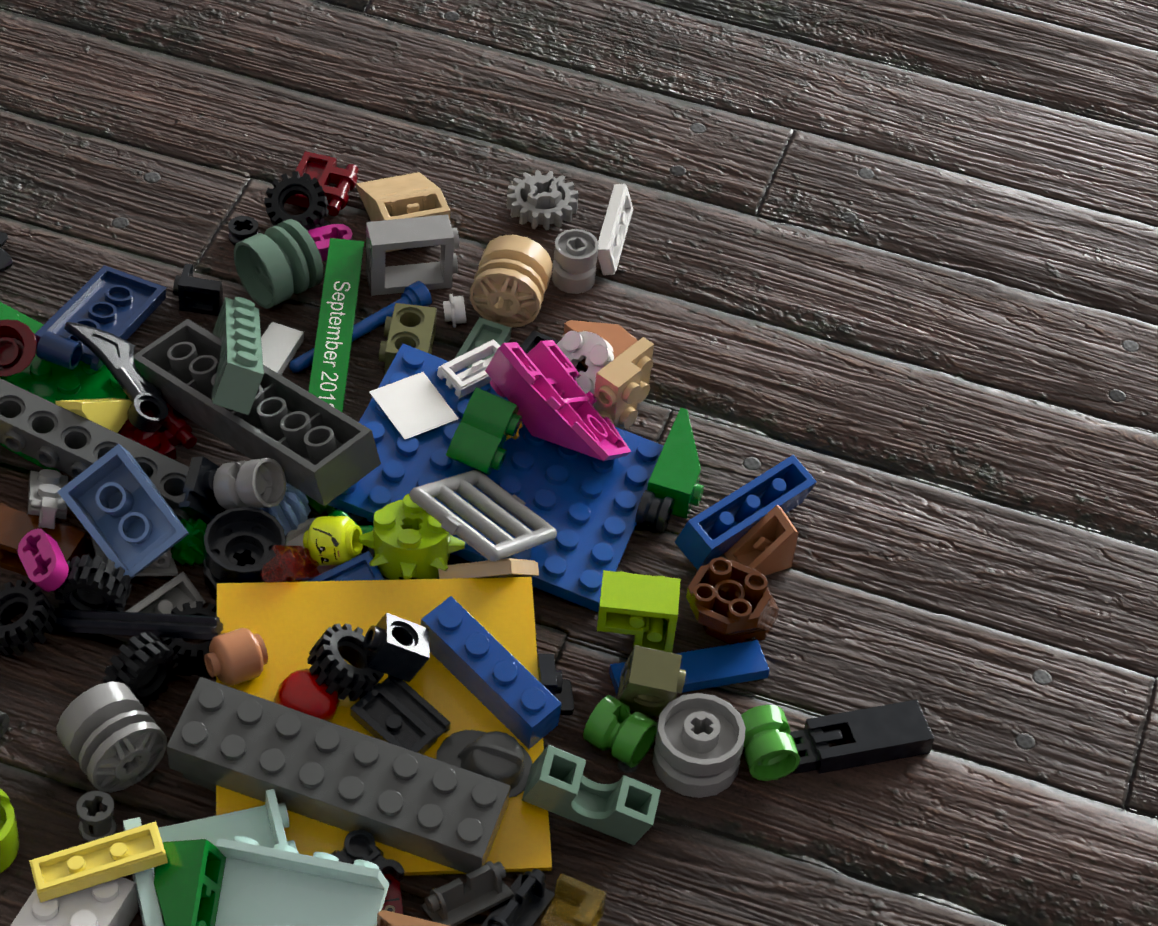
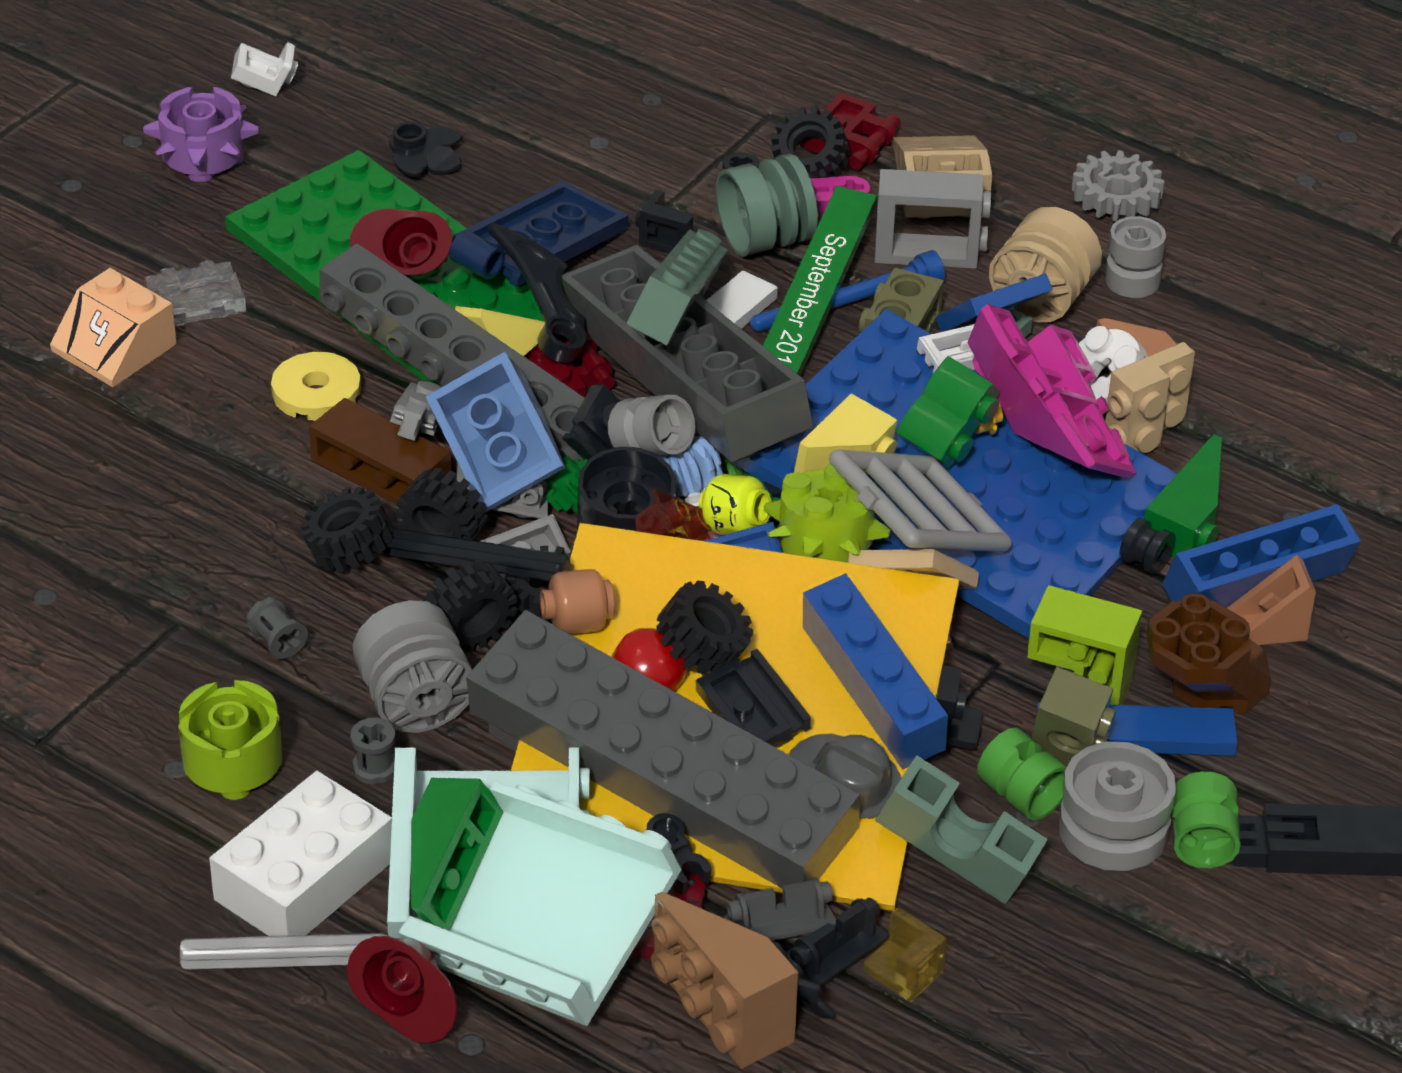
camera: 20 degrees right, 5 degrees down
dark pink beam [17,528,69,592] -> none
light yellow tile [29,821,168,903] -> none
black brick [364,612,430,682] -> none
white sticker [369,372,459,440] -> none
white plate [443,294,466,328] -> none
white tile [598,184,633,275] -> none
none -> light yellow slope [794,393,897,475]
none -> blue tile [935,273,1052,332]

